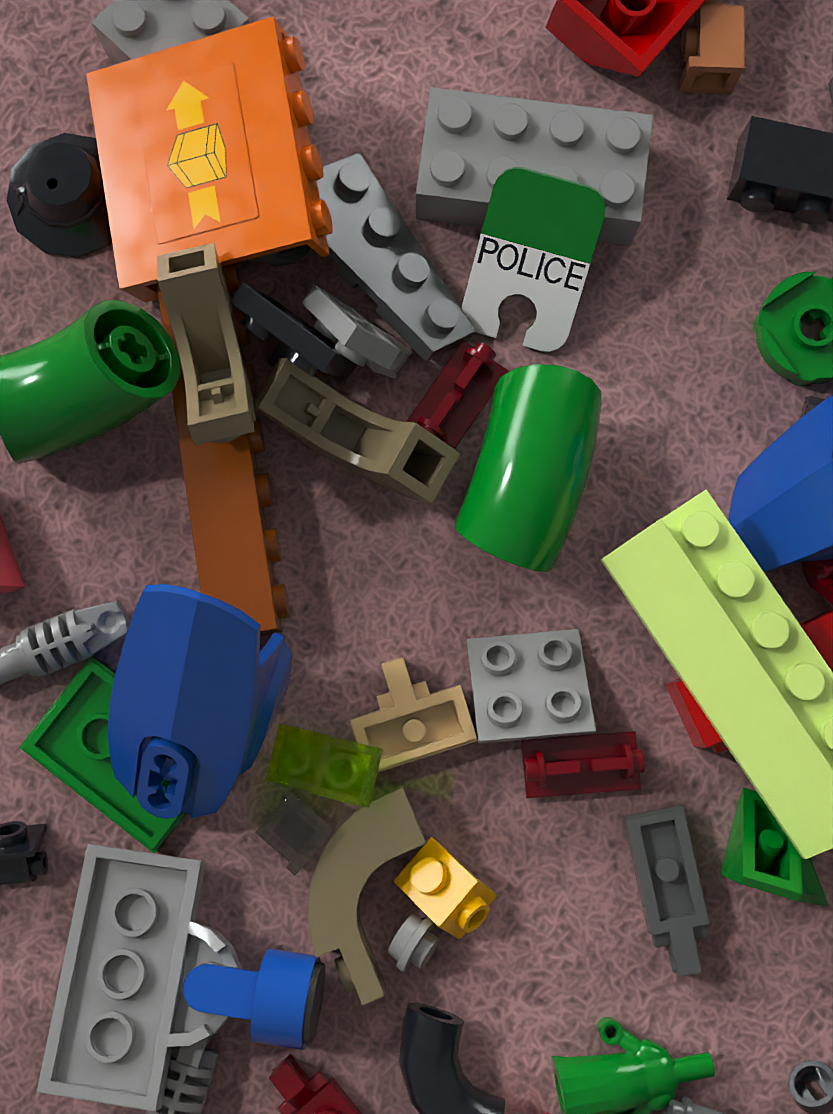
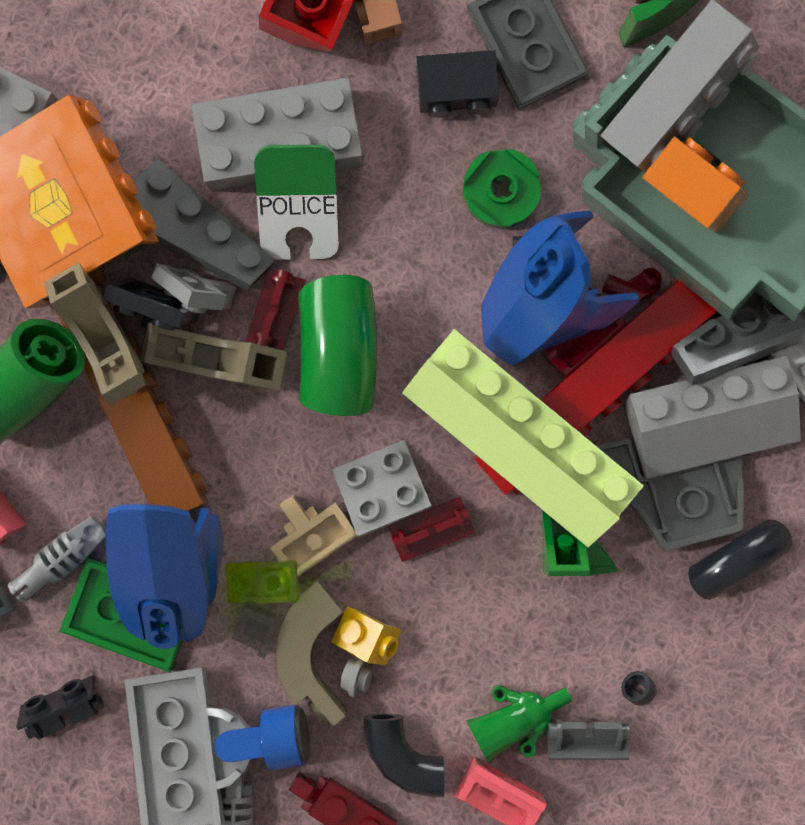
camera: 15 degrees left, 5 degrees up
dark grey hinge [623,805,710,977] -> none

